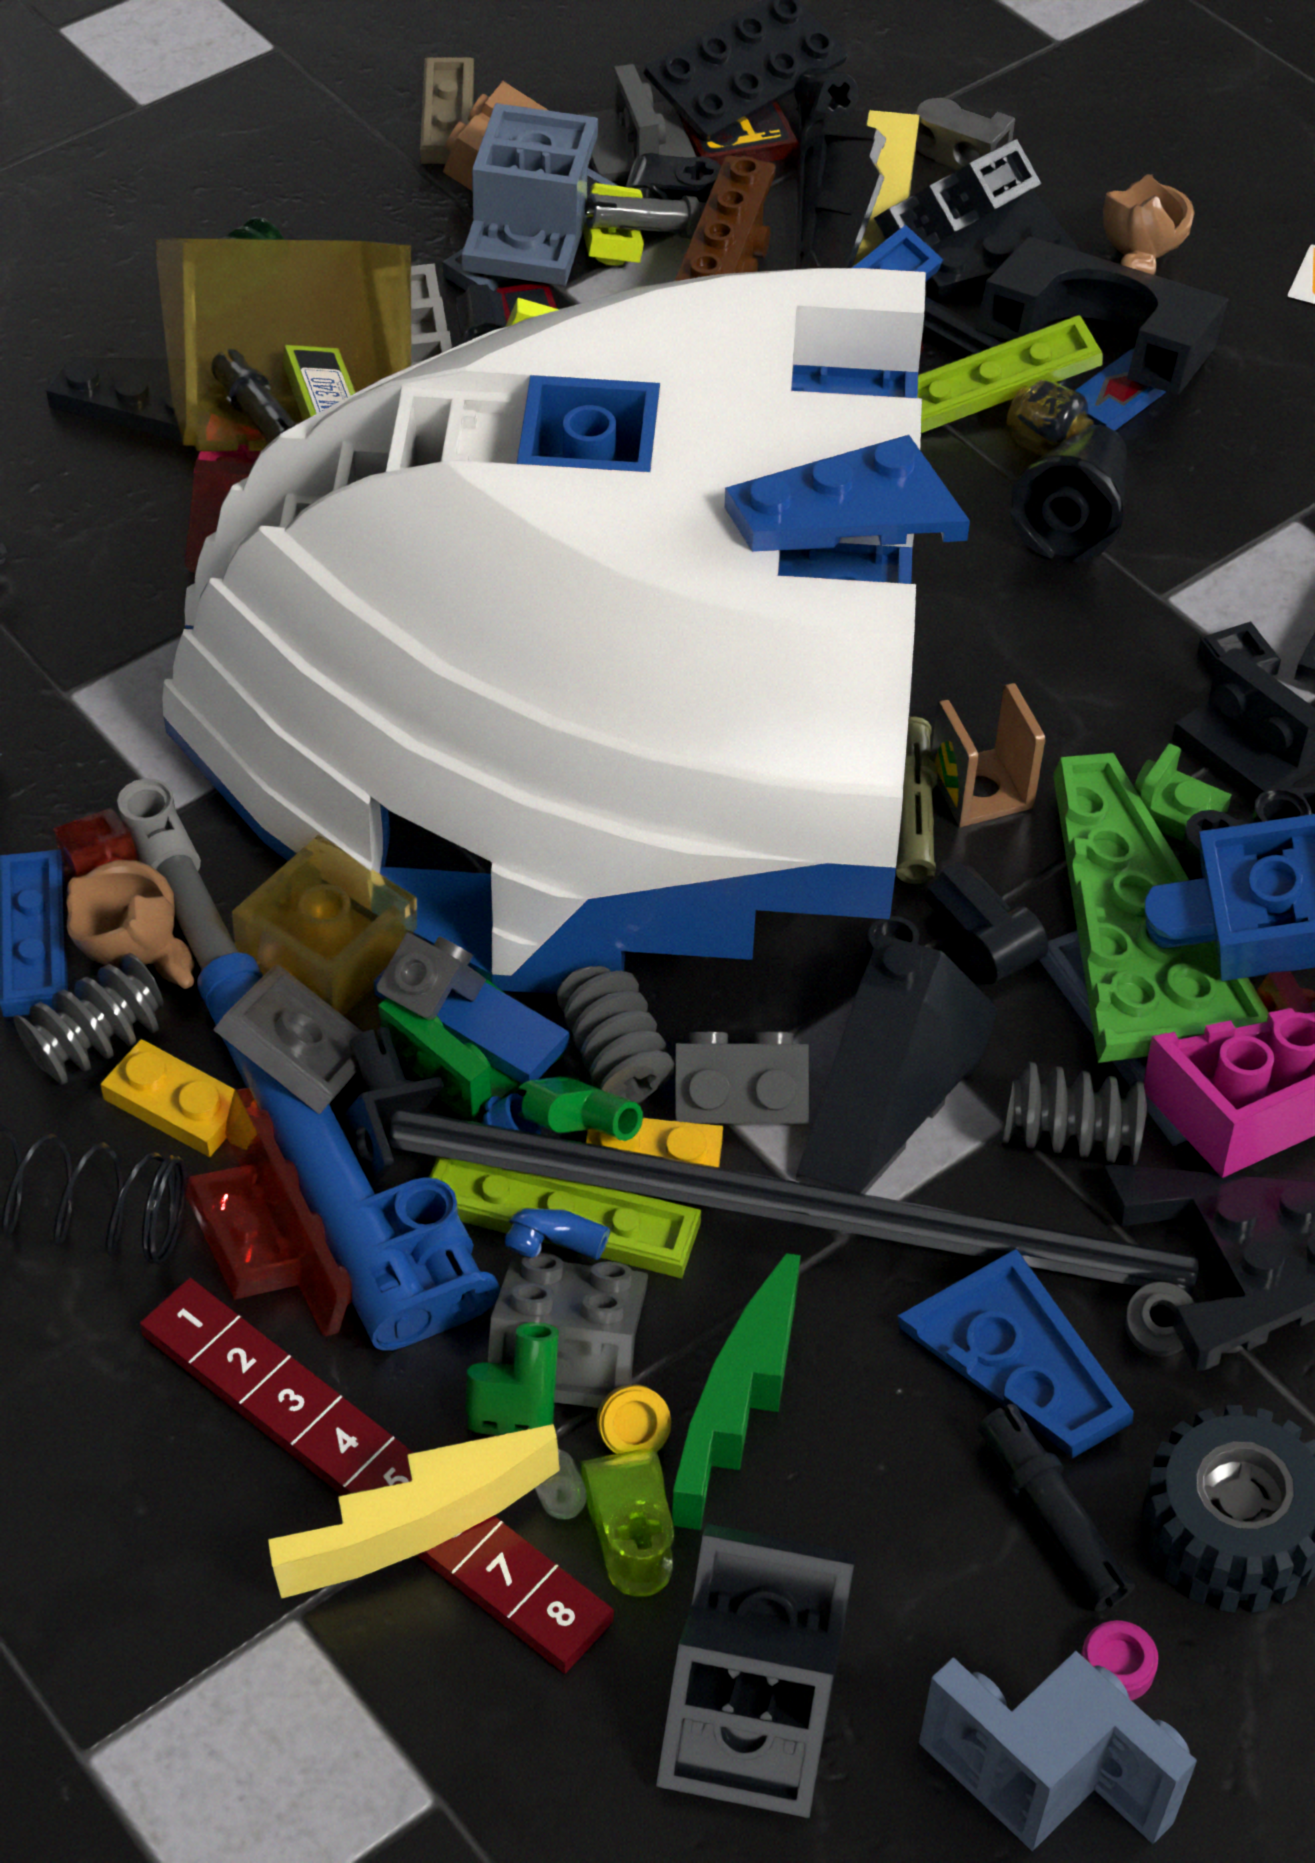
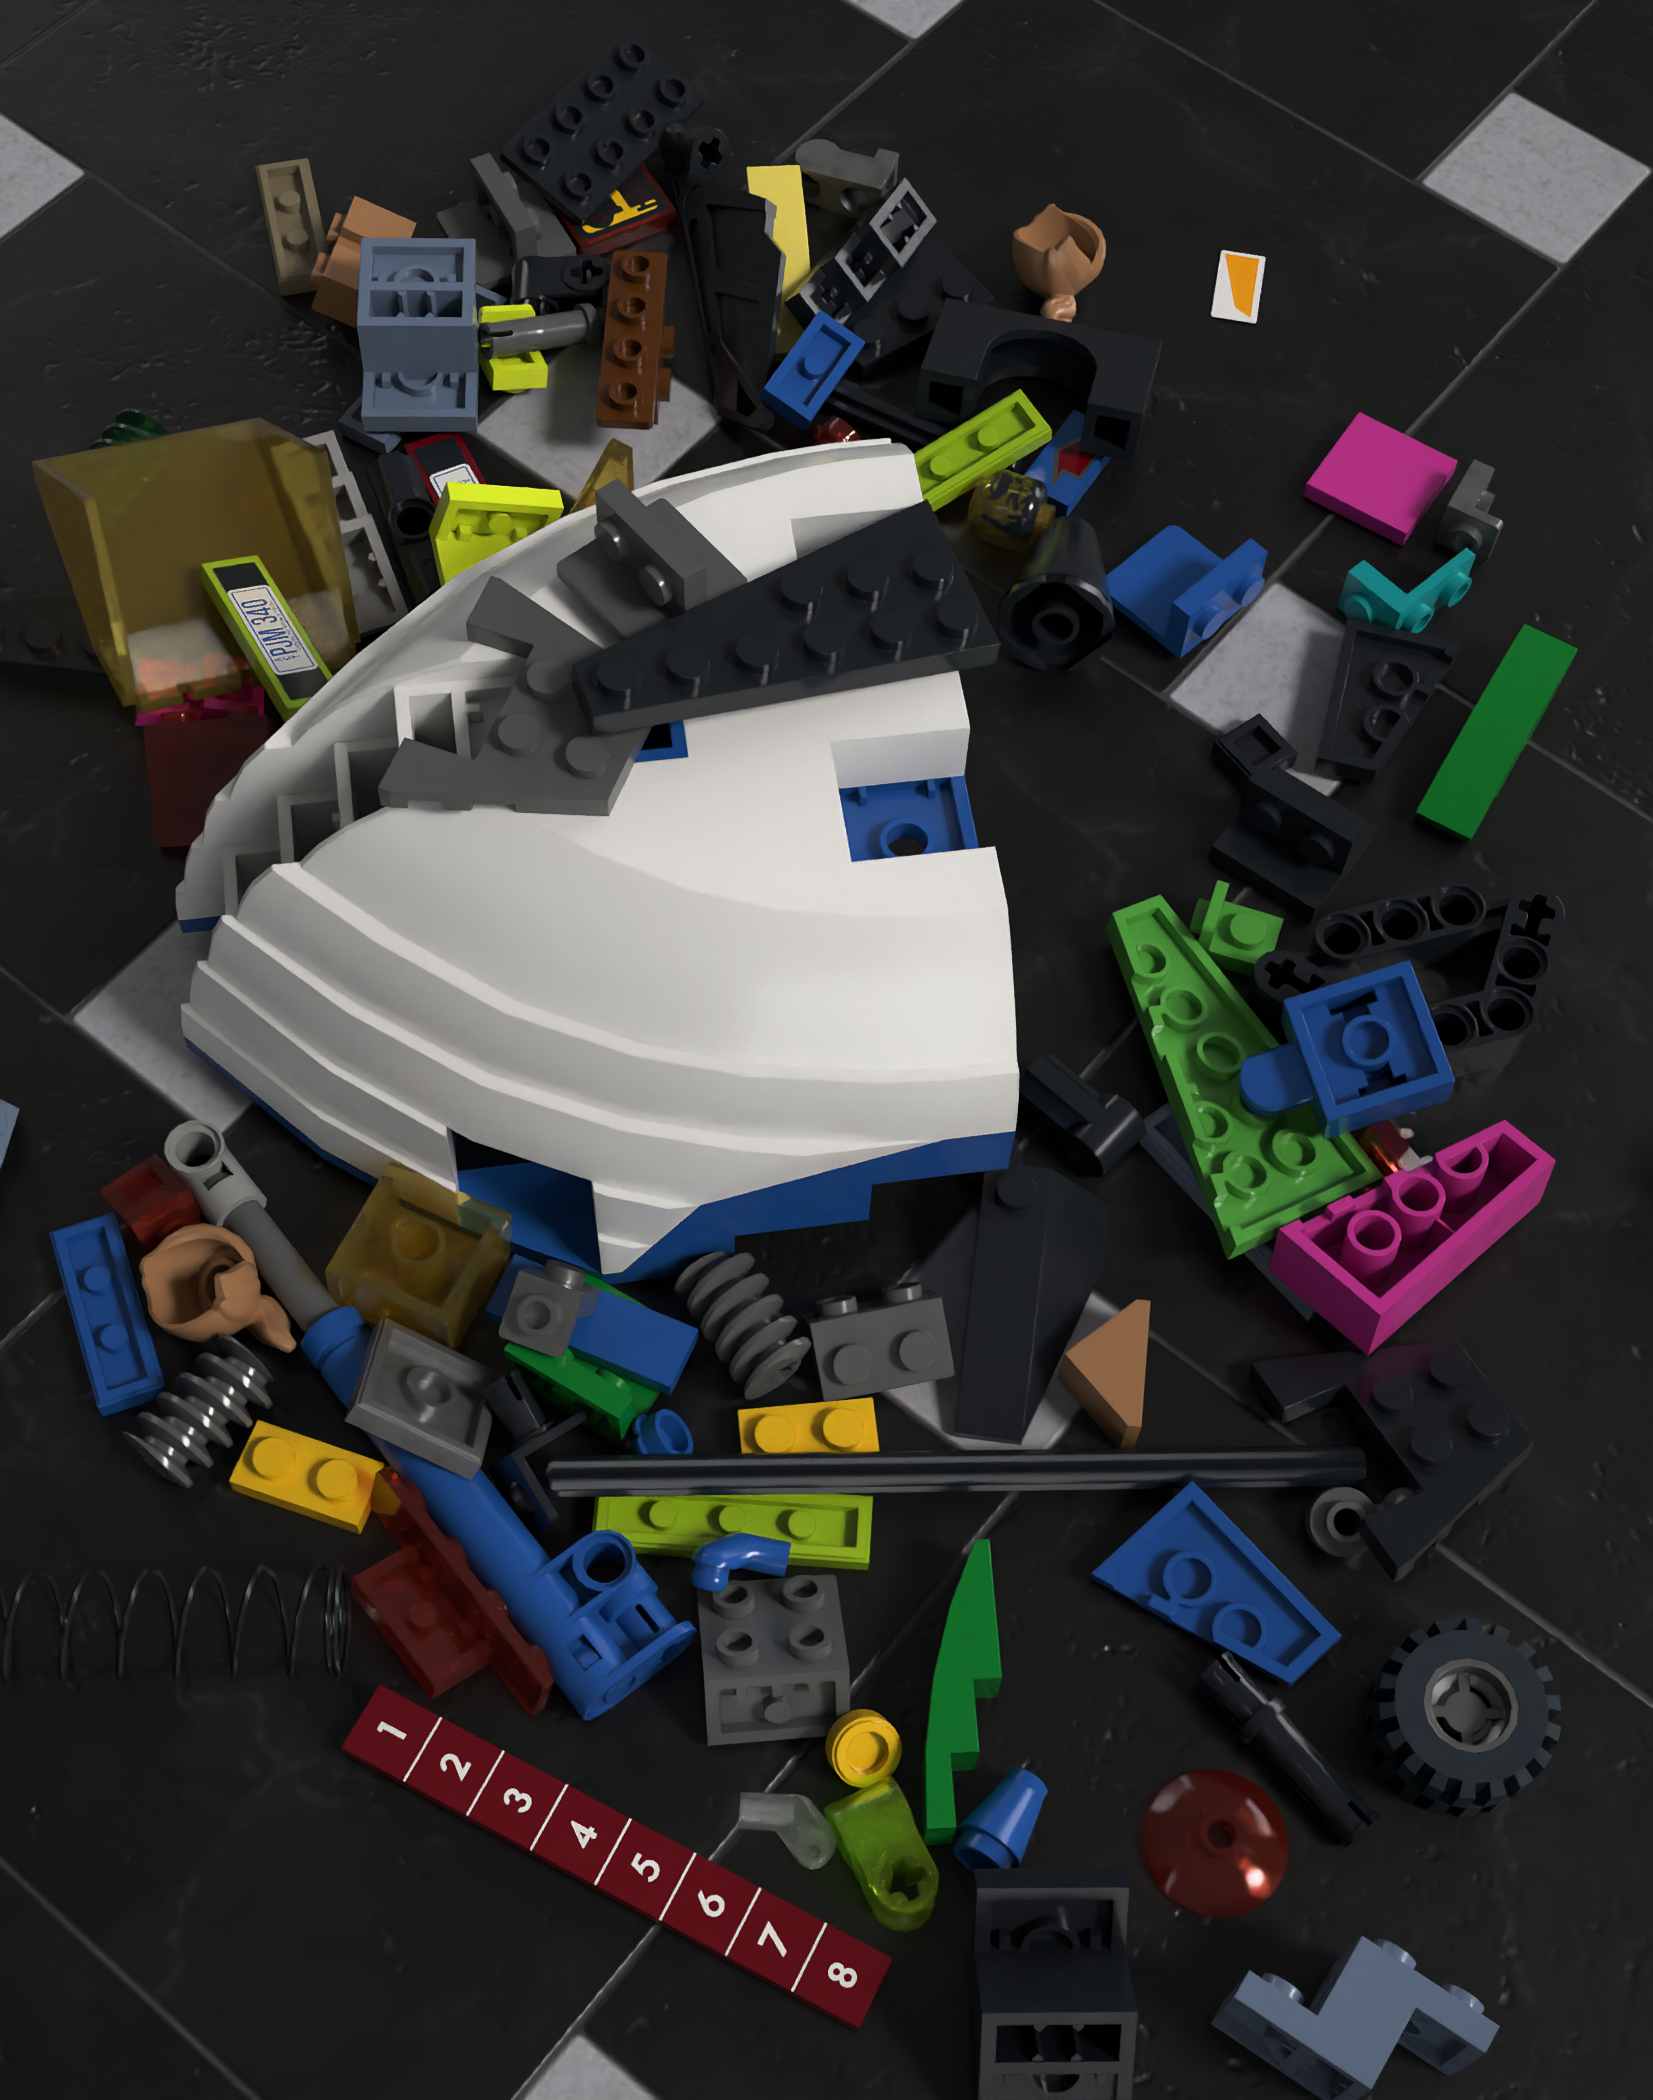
camera: 15 degrees left, 10 degrees up
black pin [211,349,297,444] -> none
light yellow slope [268,1424,560,1599] -> none
green piece [465,1322,559,1435] -> none
green piece [516,1077,643,1141] -> none
blue wing [724,435,970,552] -> none
medium nougat piece [931,683,1045,828] -> none
dark grey piece [1002,1061,1147,1166] -> none
dark pink tile [1081,1620,1159,1701] -> none
none -> dark grey wing [377,576,652,816]
none -> dark grey bracket [557,478,748,641]
none -> black wing [571,499,1001,737]
none -> blue cone [953,1767,1048,1874]
none -> medium nougat slope [1058,1299,1150,1448]
none -> blue bracket [1106,525,1268,659]
none -> clear red dish [1143,1769,1289,1918]

